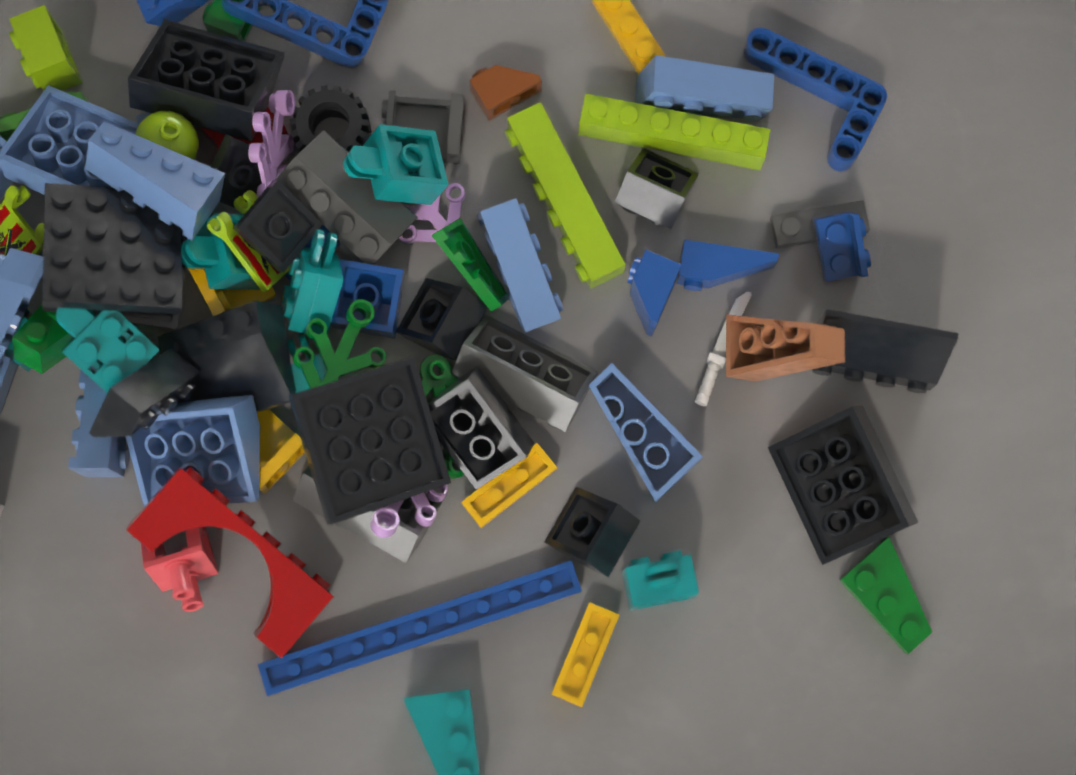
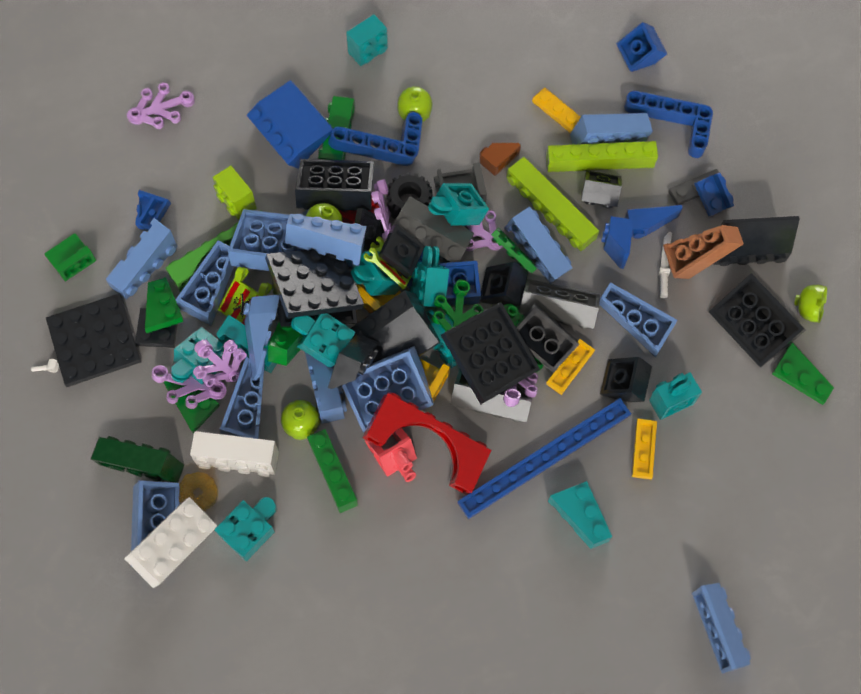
camera: 15 degrees left, 10 degrees down
none -> lime cylinder [281,400,320,440]
none -> green brick [307,429,358,513]
none -> lime cylinder [795,285,827,323]

